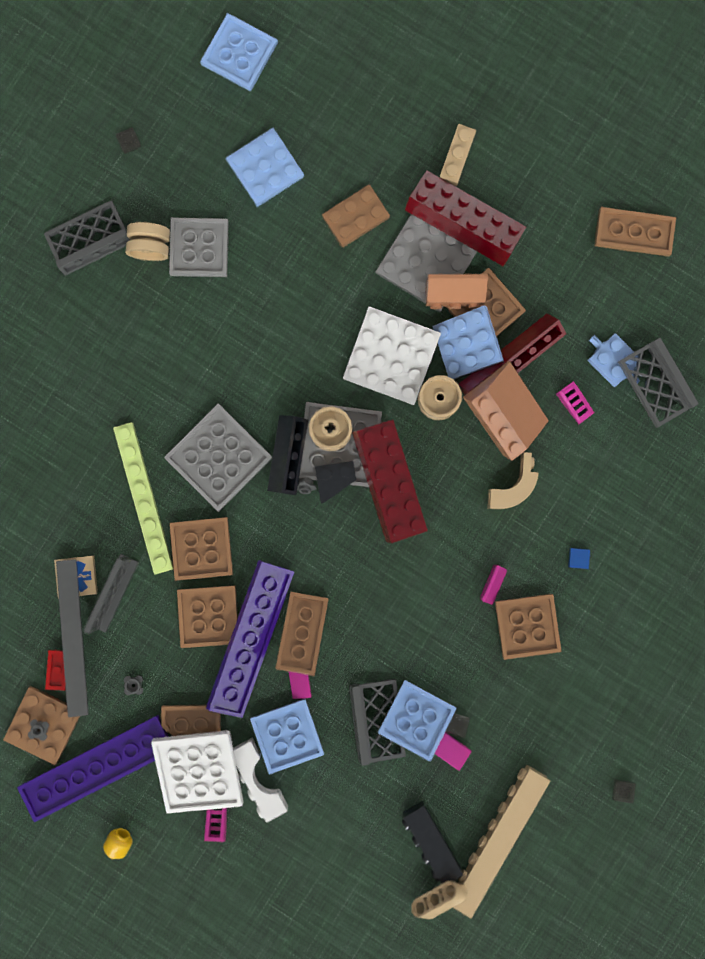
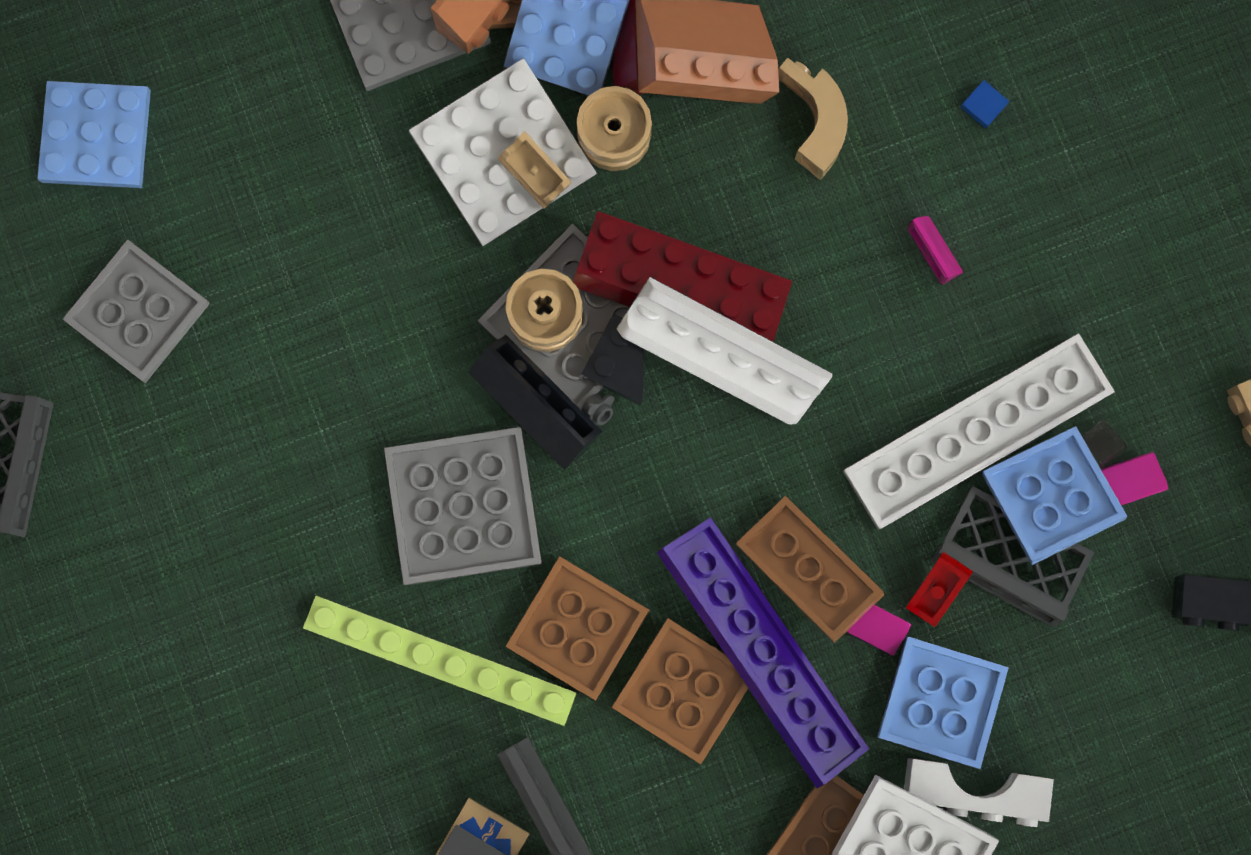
camera: 55 degrees left, 5 degrees down
tan wheel [126,222,170,261] -> none
medium nougat plate [322,184,390,248] -> none
medium nougat plate [495,594,561,660] -> none
none -> tan hinge [498,131,572,209]
none -> white plate [617,277,832,425]
none -> white plate [843,333,1115,530]
none -> red plate [906,552,973,627]

